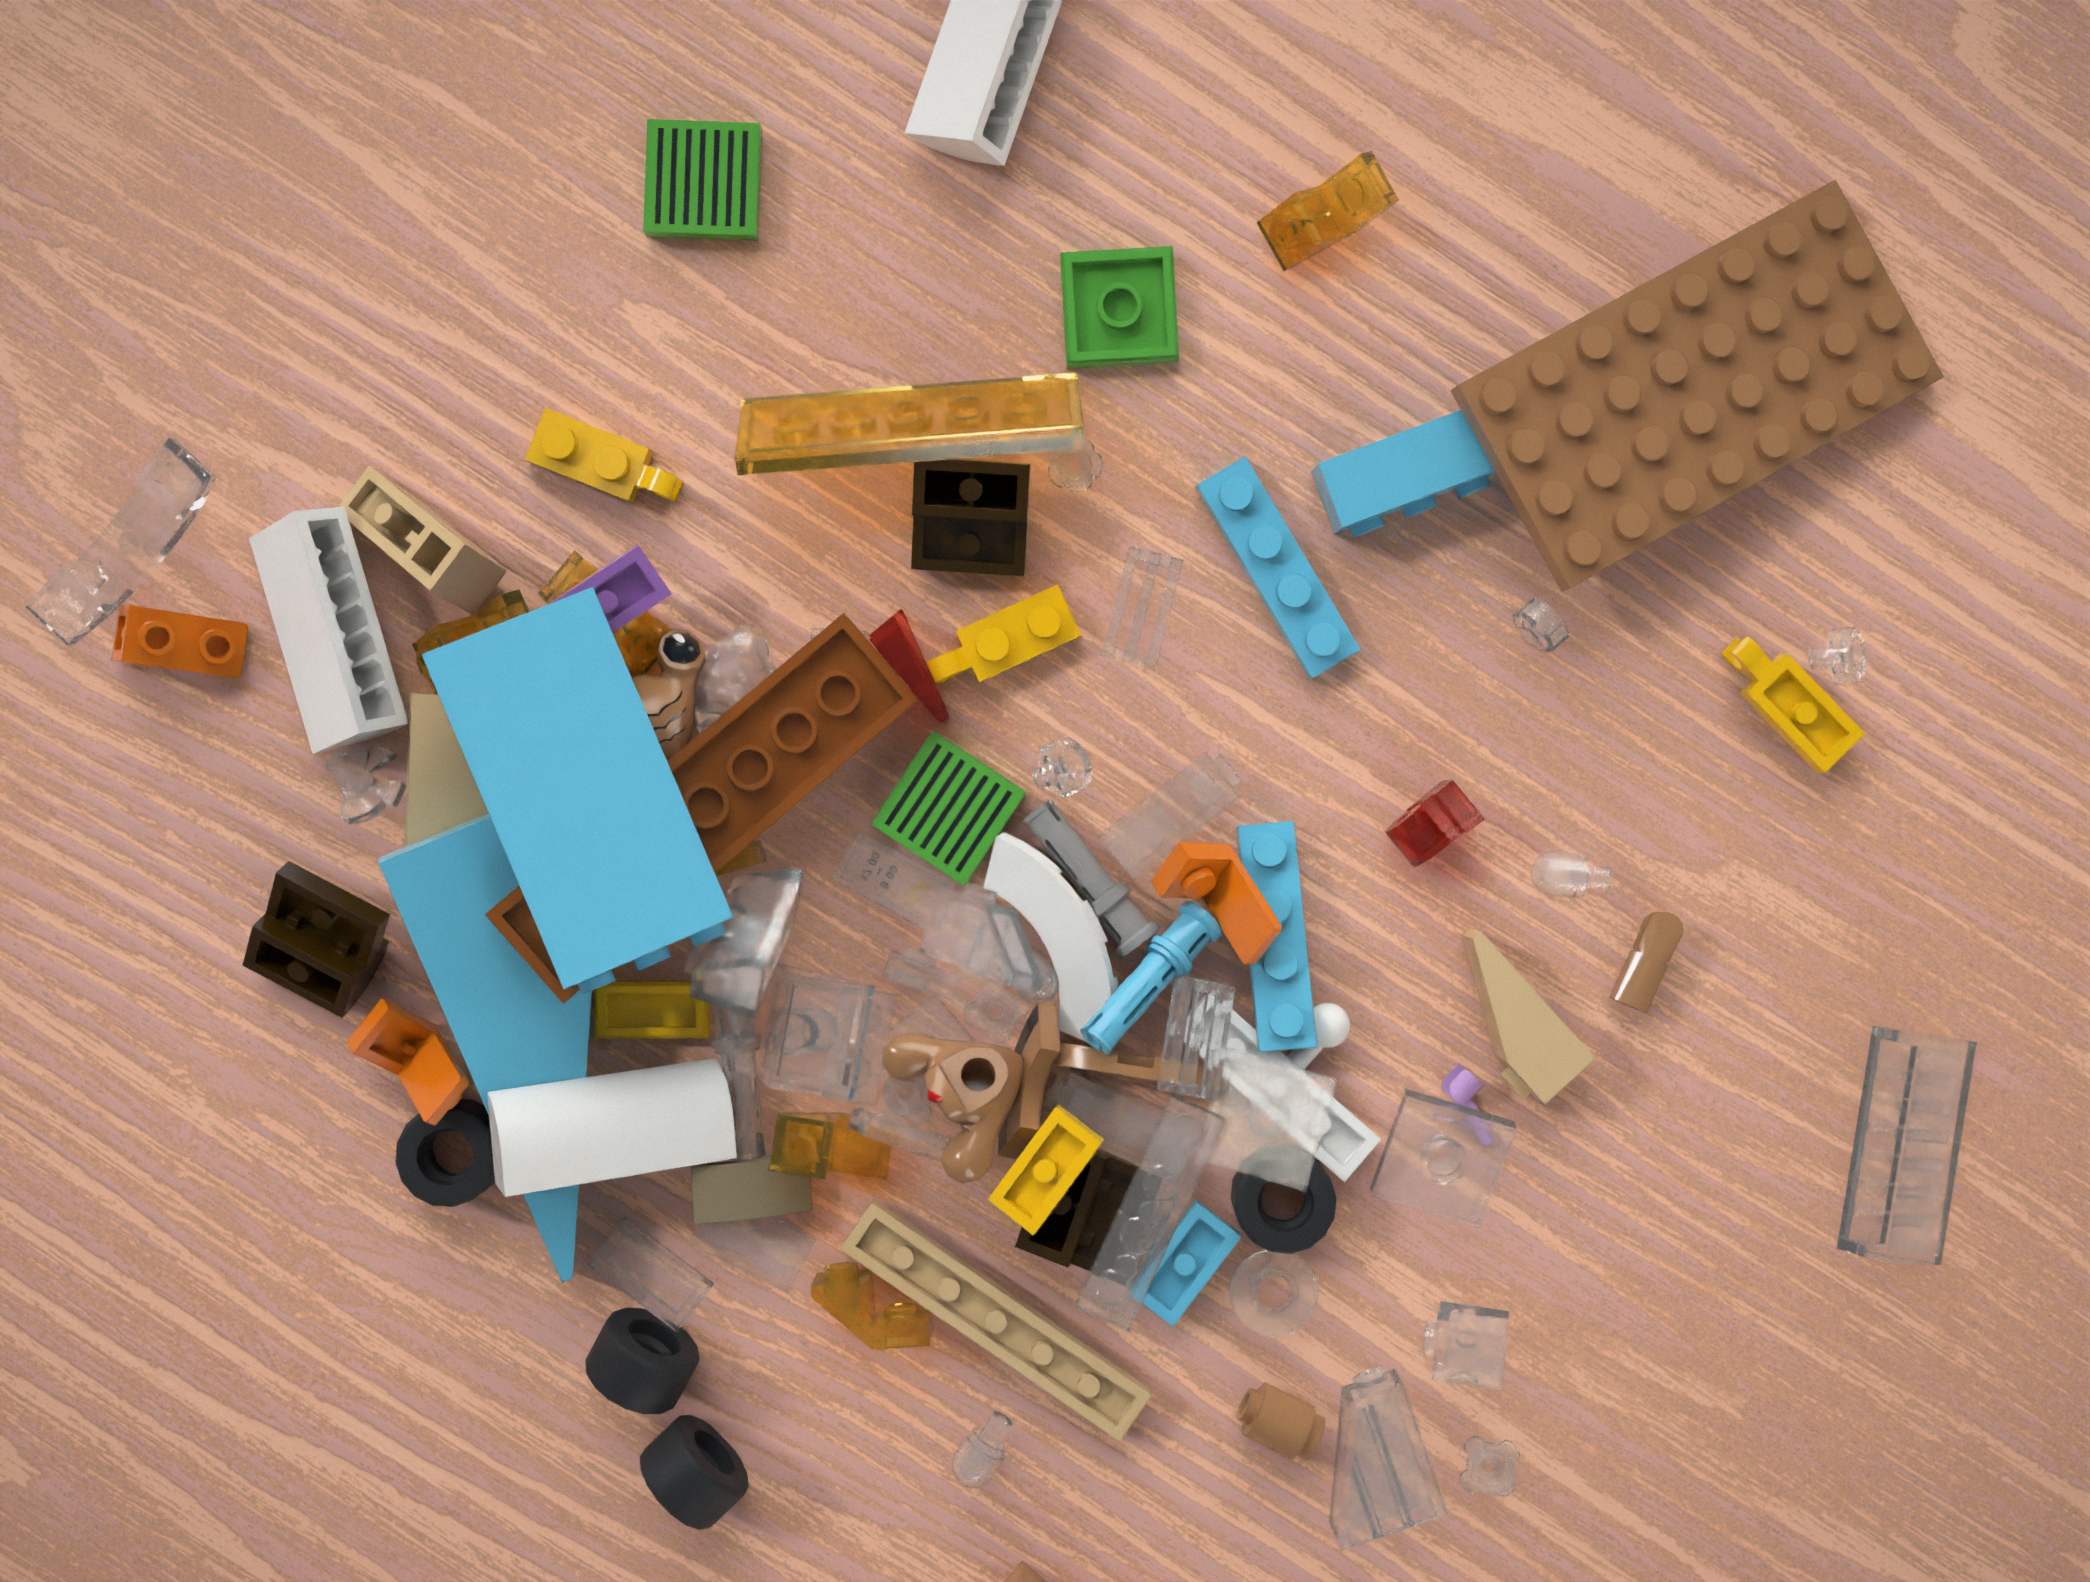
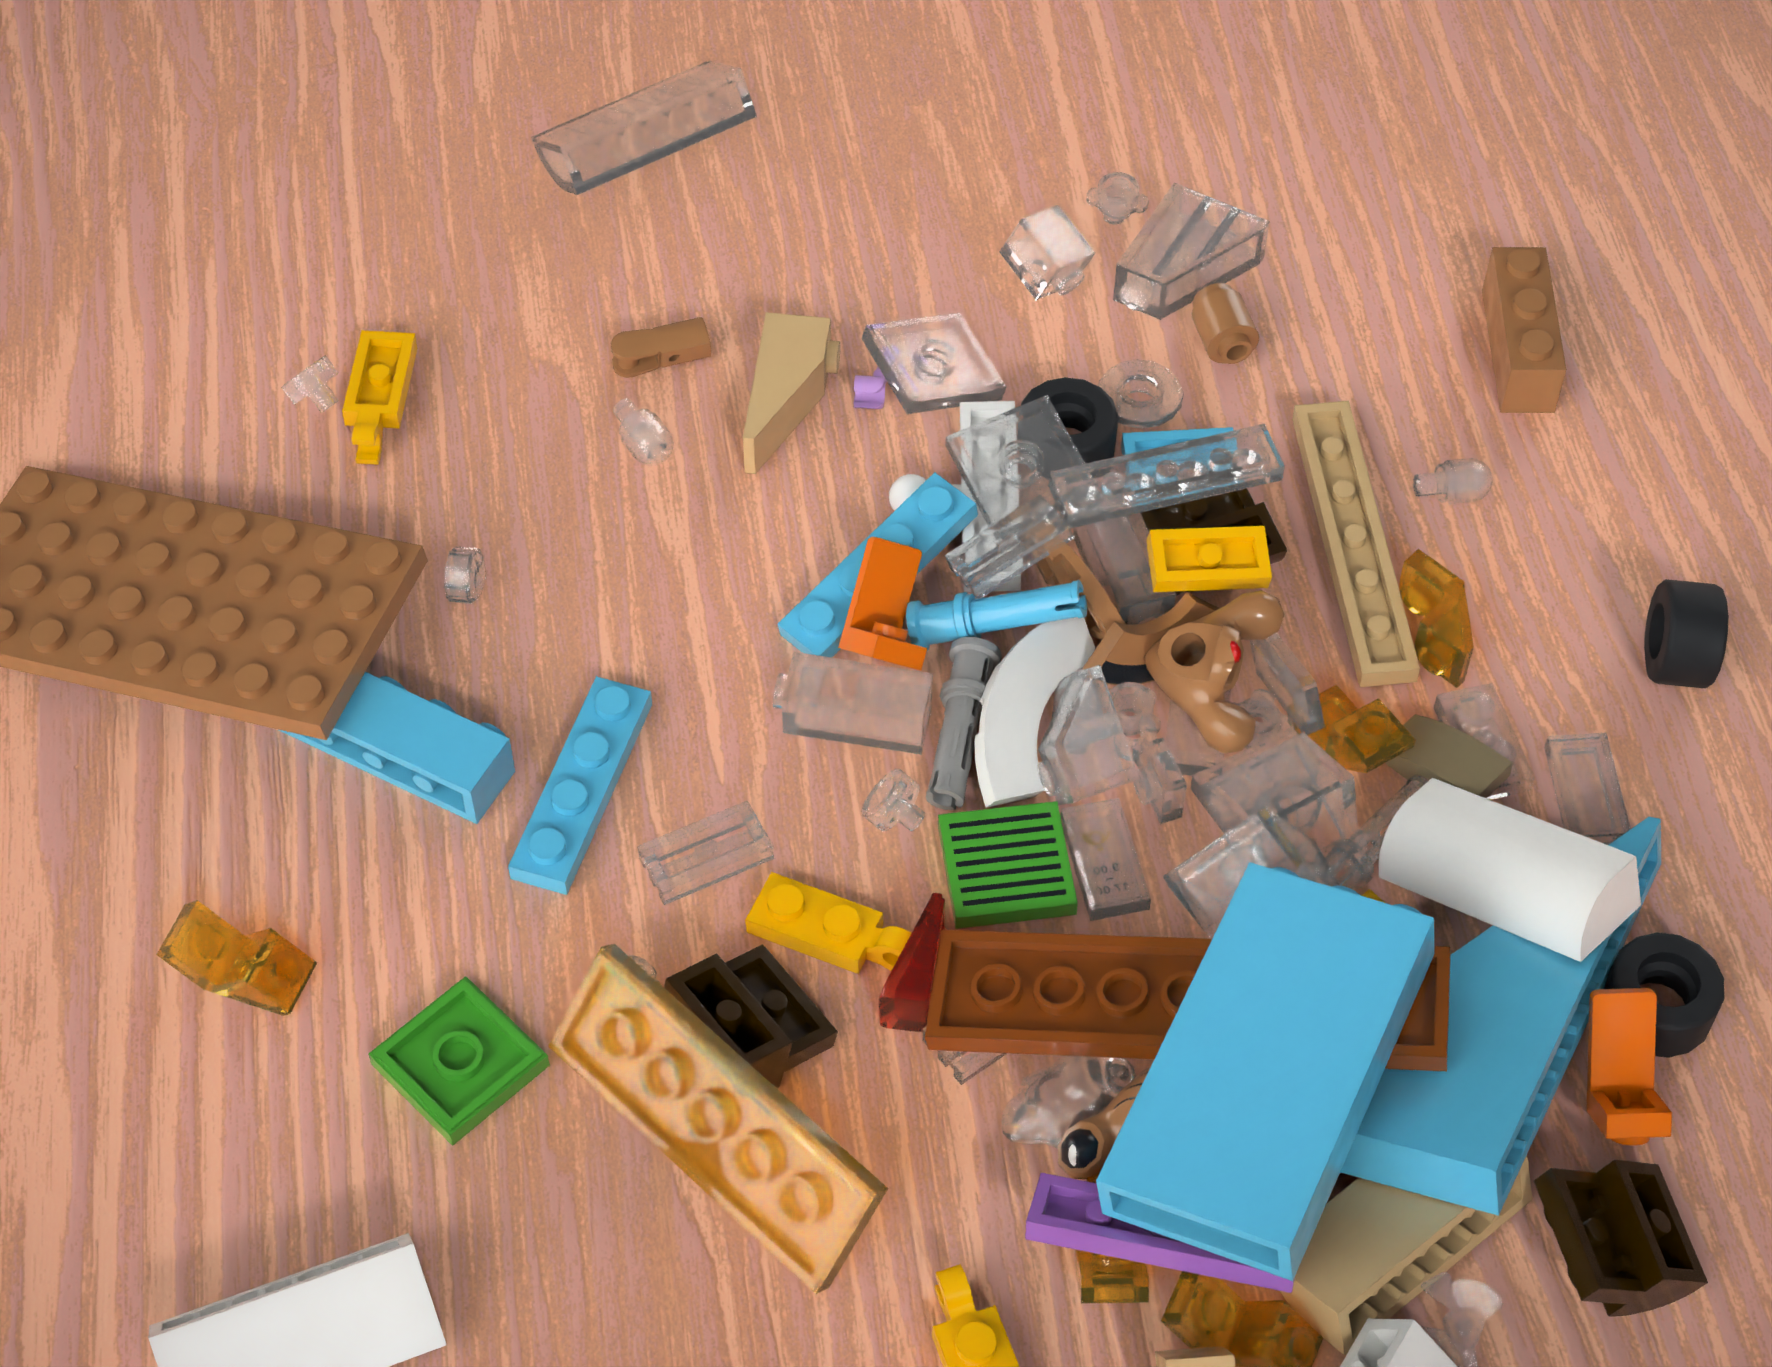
camera: 130 degrees left, 35 degrees down
black tyre [585,1307,700,1414] -> none
clear red leg [1385,780,1485,868] -> none

